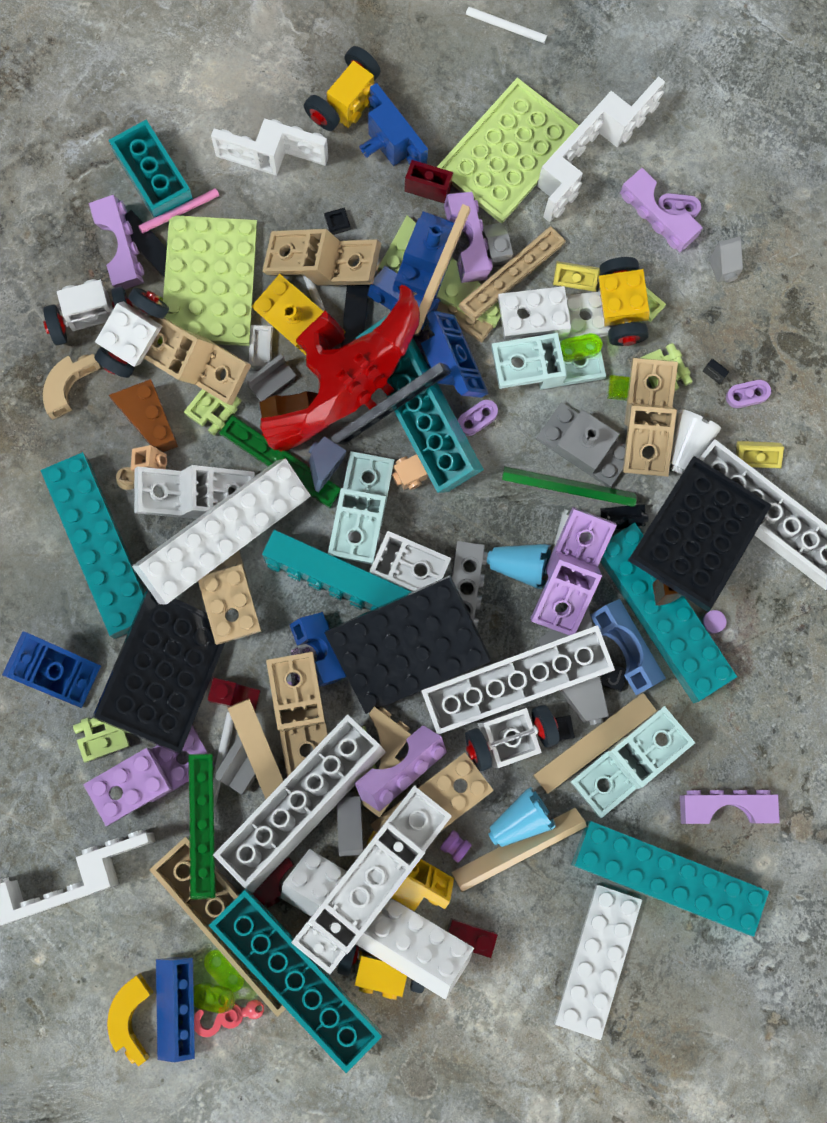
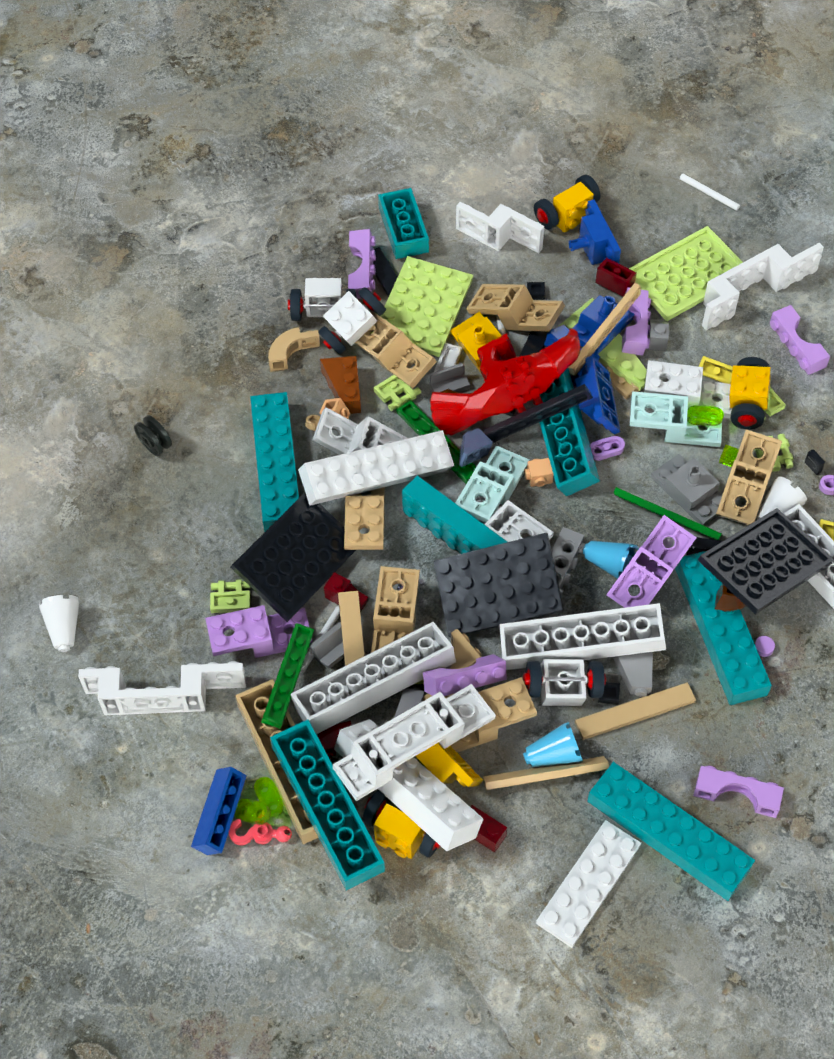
camera: 25 degrees right, 20 degrees down
blue brick [2,631,101,708] -> none
yellow arch [107,973,154,1067] -> none
bright pink bar [138,188,219,234] -> none
blue arch [290,612,346,687] -> none
medium lavender wheel [440,830,472,863] -> none
tan tile [458,226,566,322] -> none
light aqua bracket [570,706,695,818] -> none
medium blue arch [590,599,666,695] -> none
black tile [600,664,626,692] -> none
lavender plate [657,194,701,218] -> none

